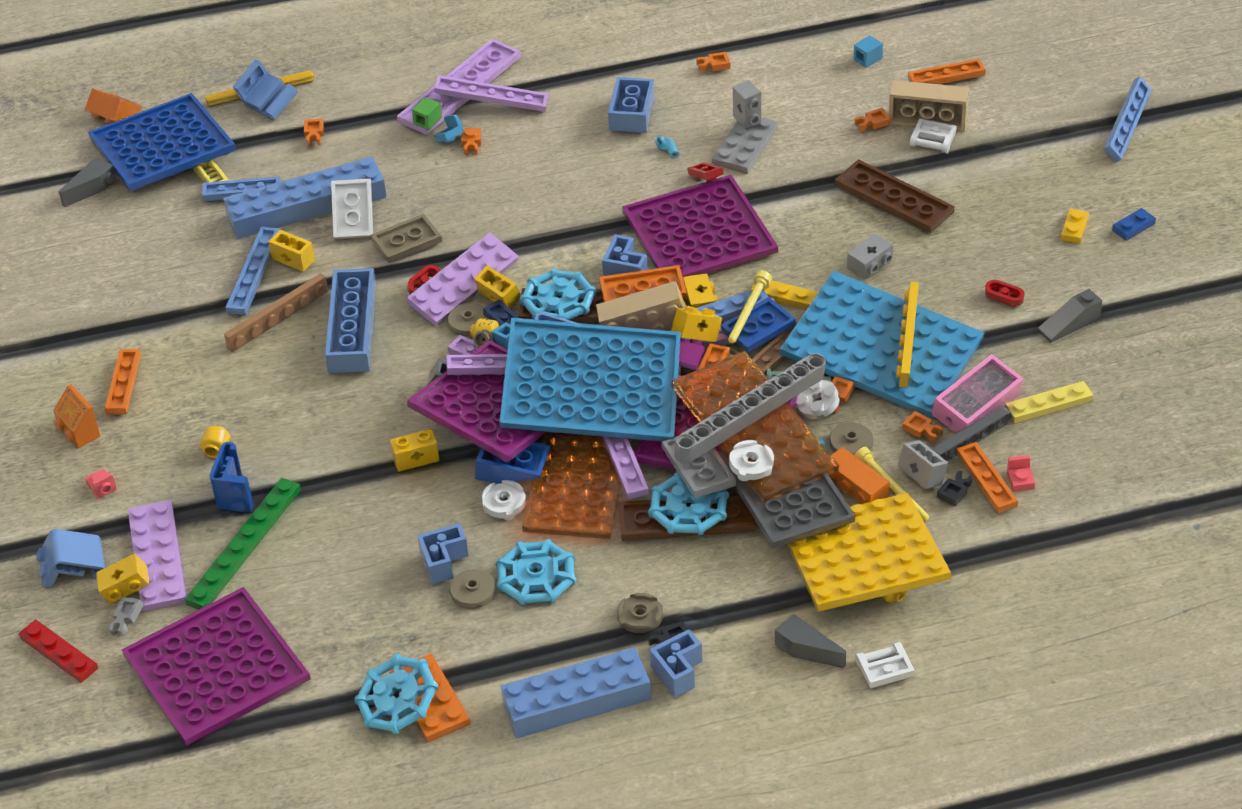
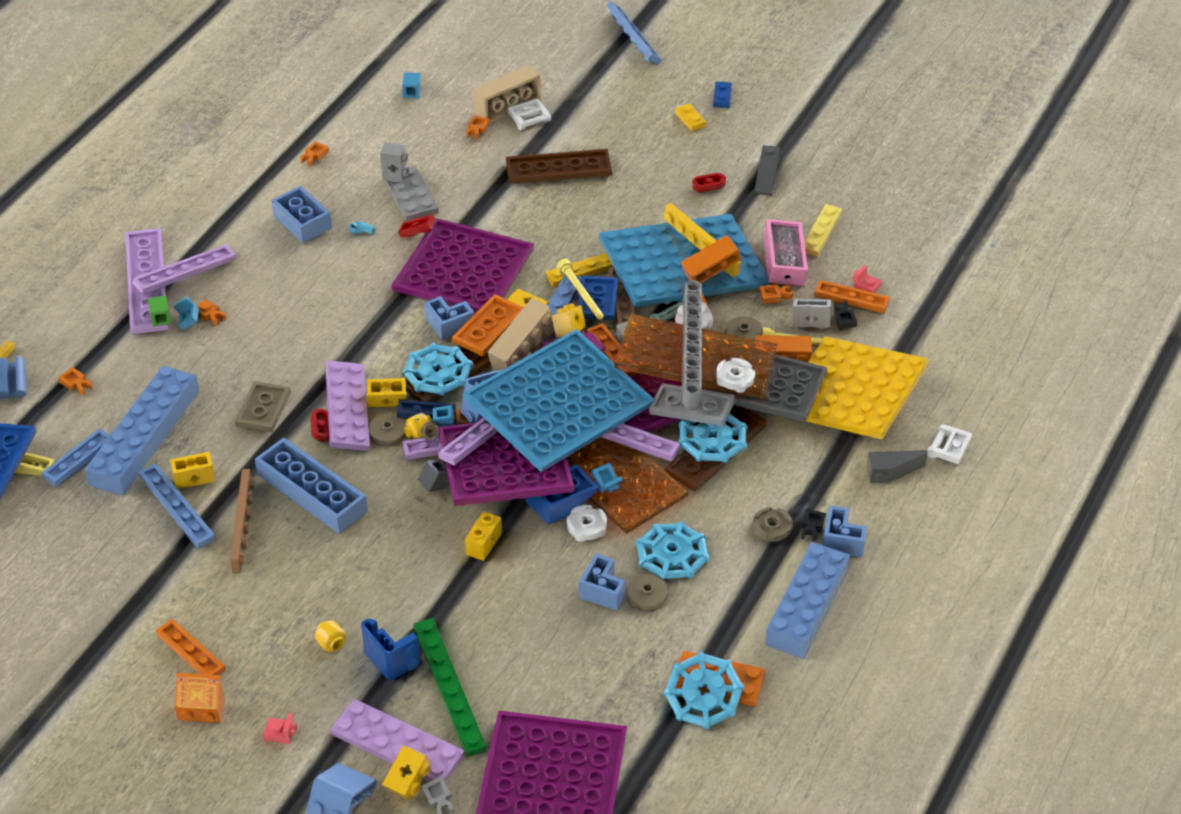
camera: 50 degrees left, 0 degrees up
white plate [331,179,373,240] -> none
light grey brick [847,234,893,279] -> none
orange plate [908,58,986,85] -> none
dark grey beam [932,406,1012,461] -> none
none -> dark azure bracket [591,463,623,493]
none -> orange brick [681,235,741,283]

